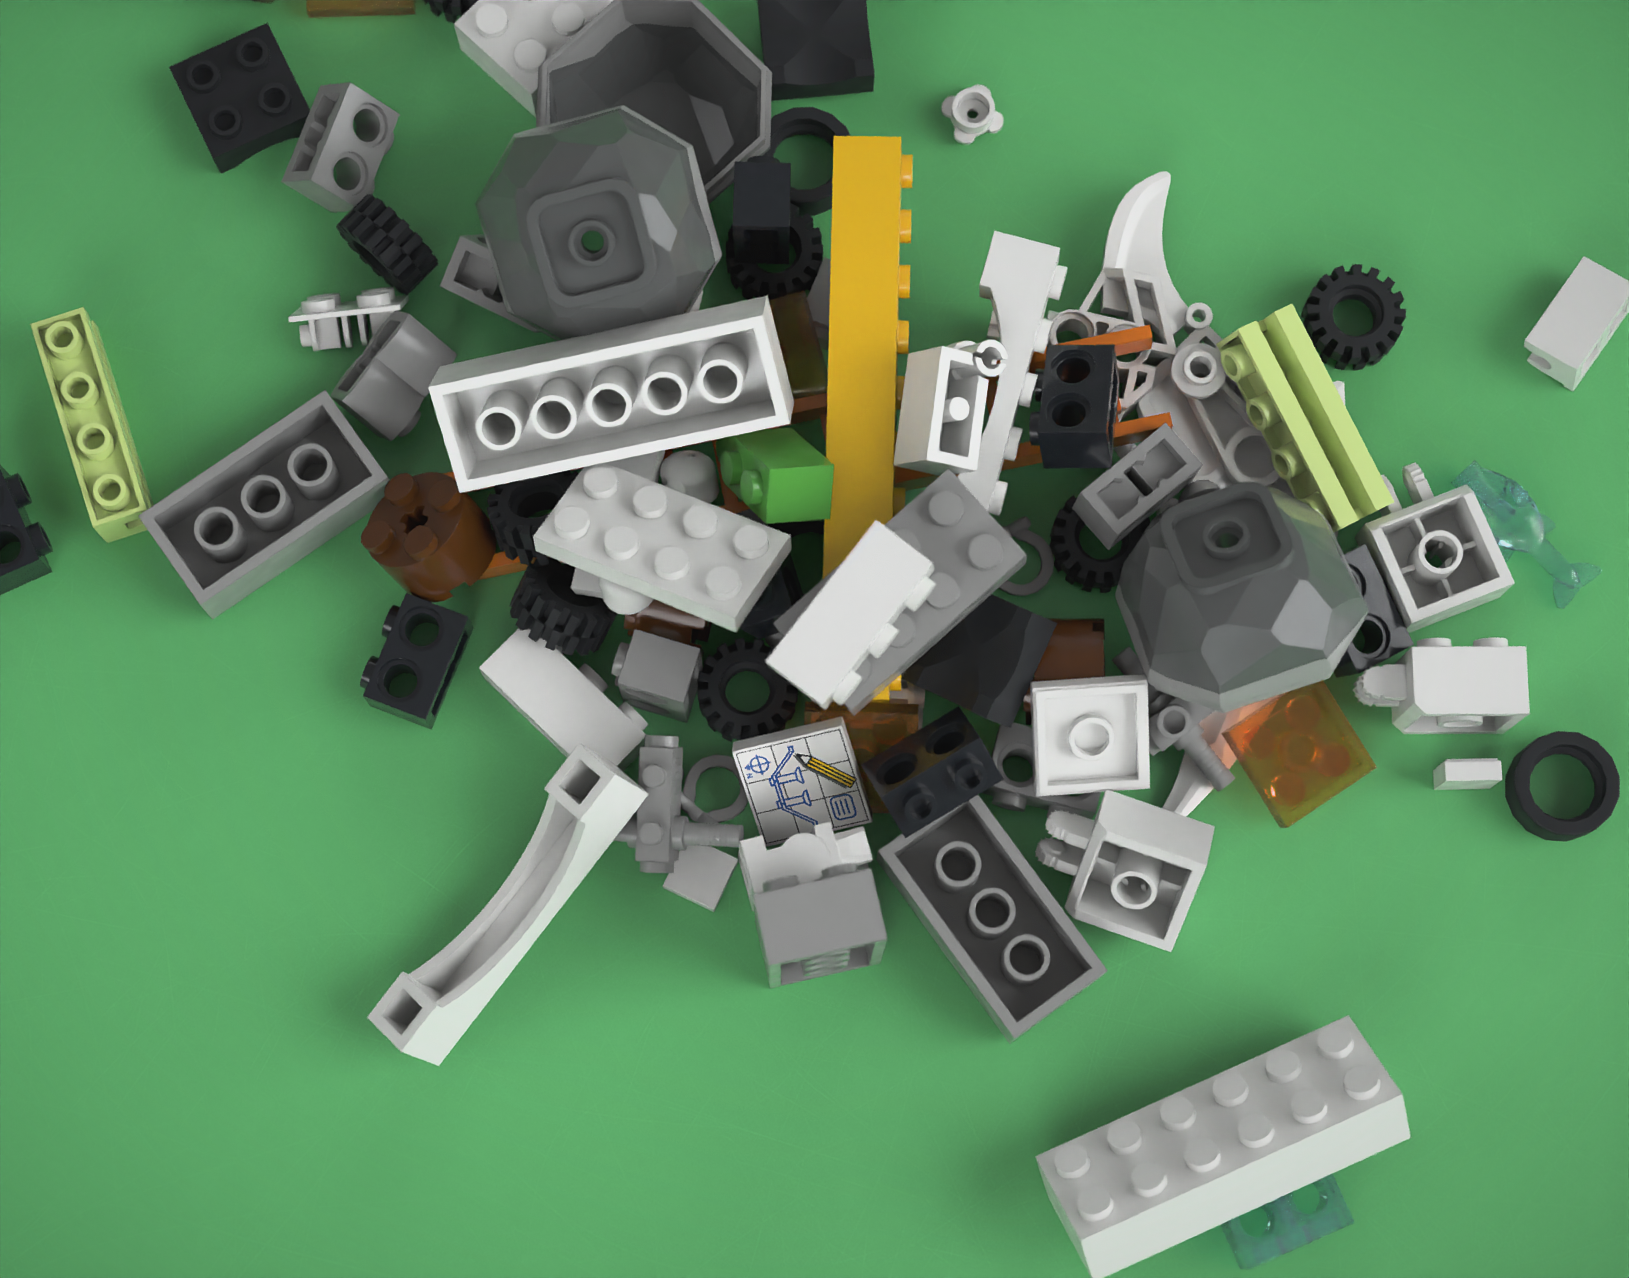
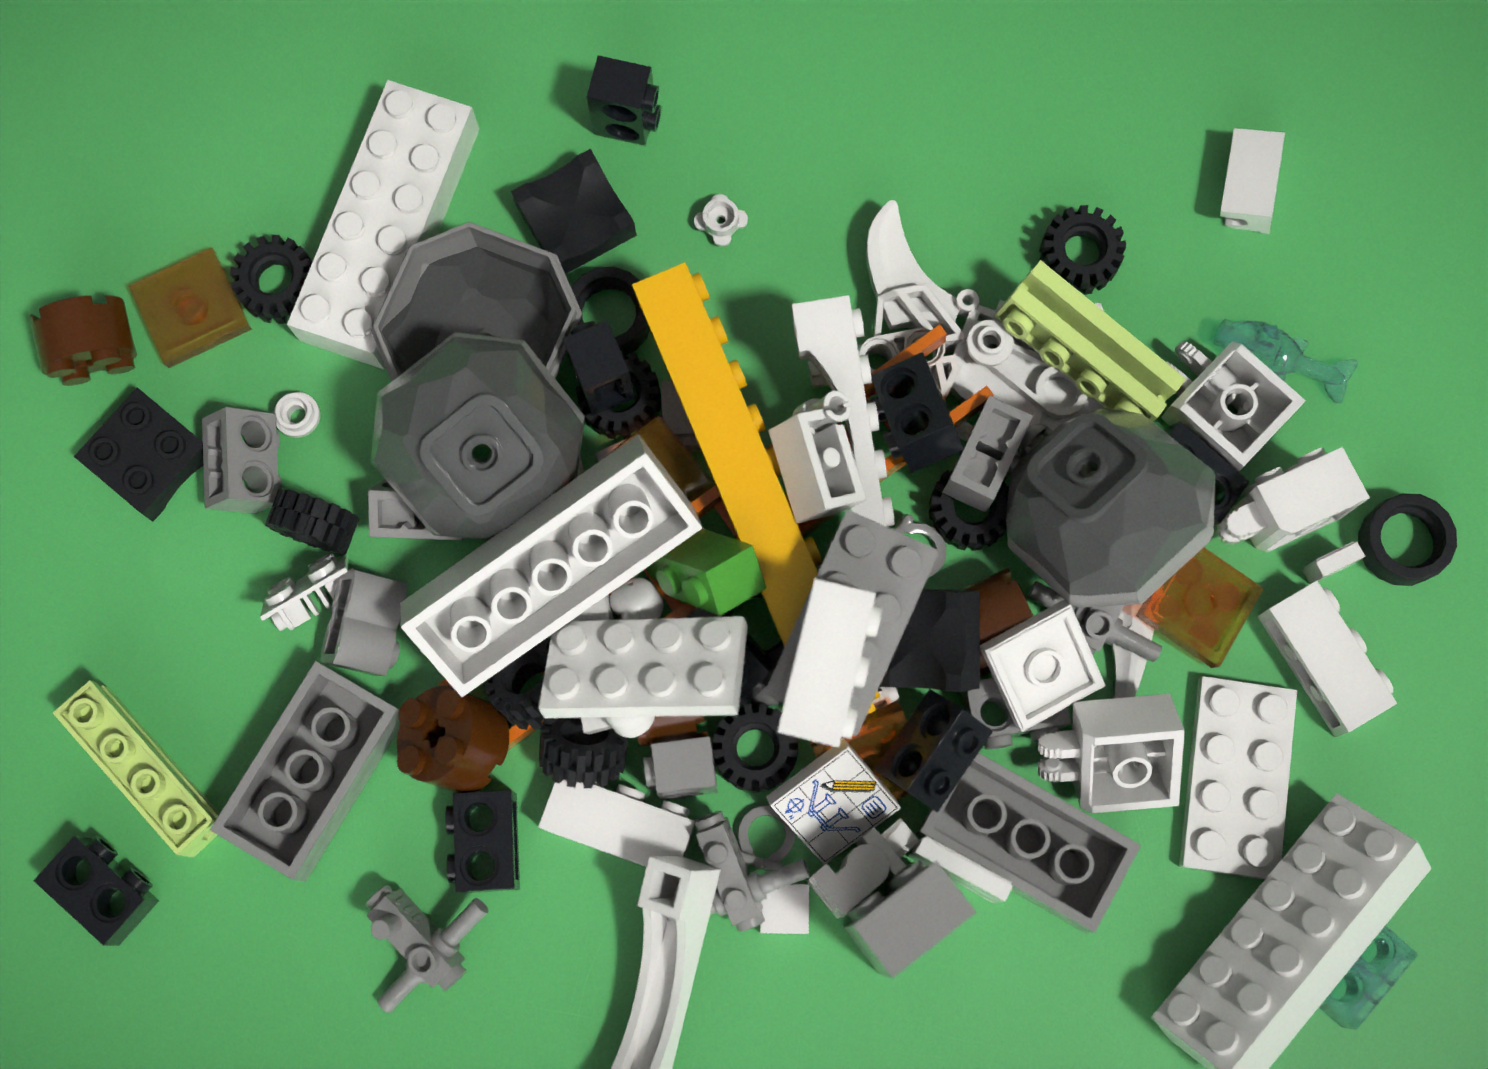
camera: 20 degrees left, 0 degrees up
none -> white plate [273,392,320,438]
none -> light grey piece [366,885,489,1013]
none -> white tile [908,836,1013,903]
none -> white plate [1179,676,1297,880]
none -> white brick [1257,581,1397,737]

